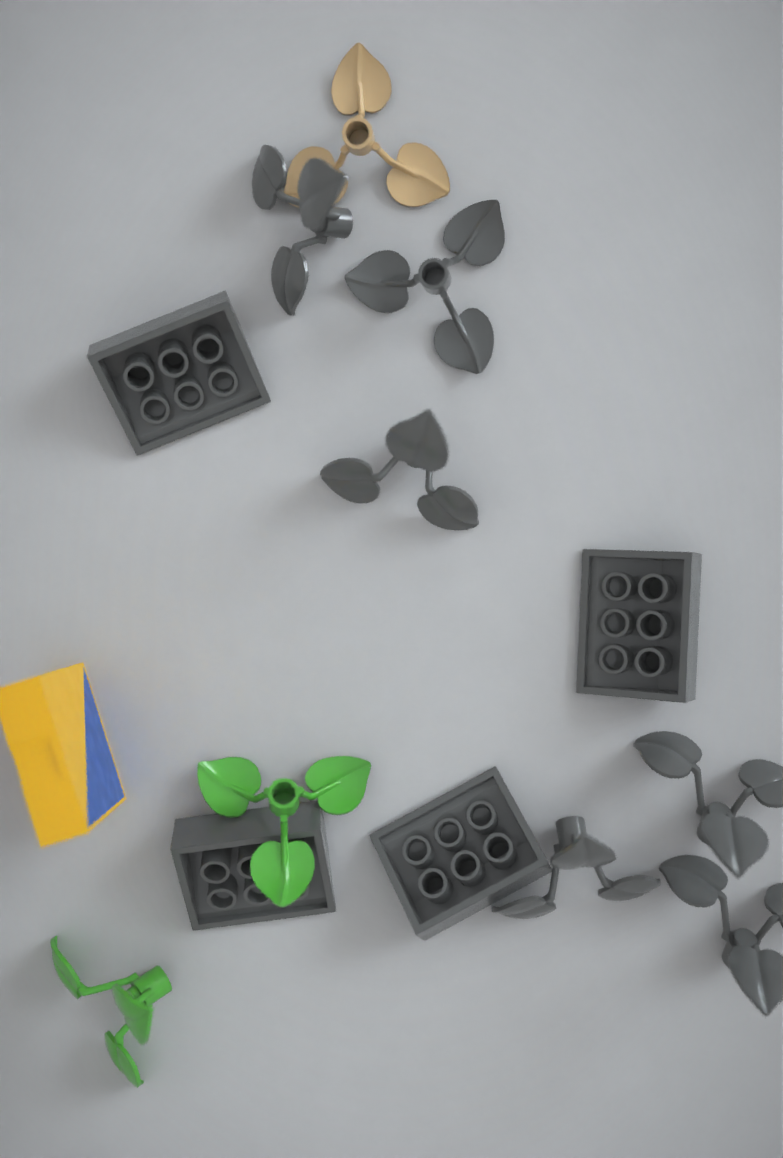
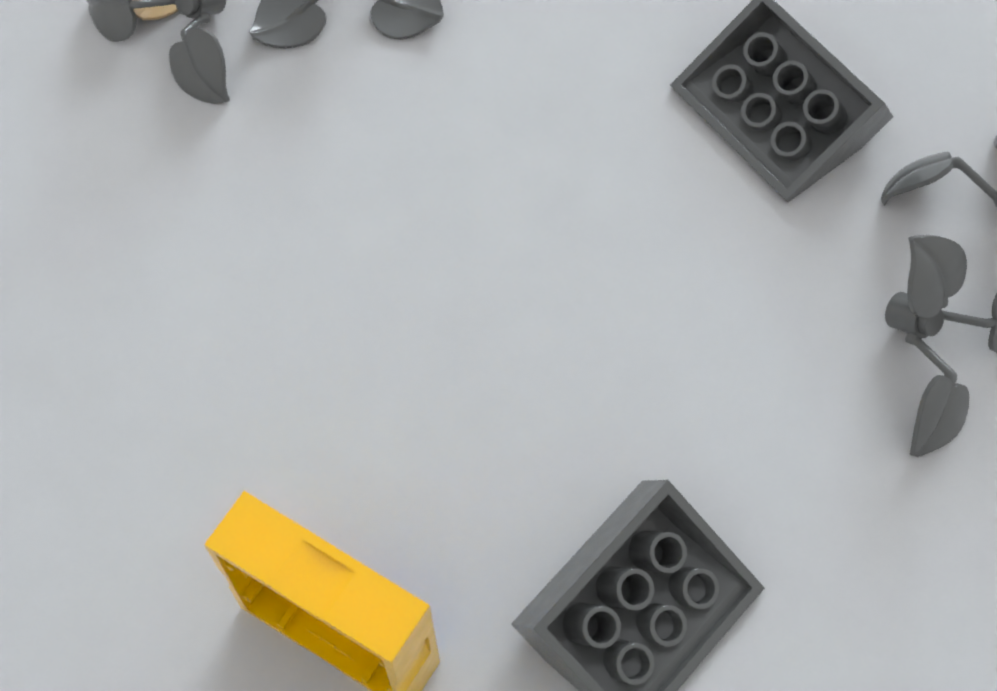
camera: 45 degrees left, 25 degrees down
dark grey slope [87,290,271,456] -> none
bright green plant [197,756,371,908] -> none
dark grey plant [320,409,479,531] -> none
dark grey slope [369,766,552,941] -> none

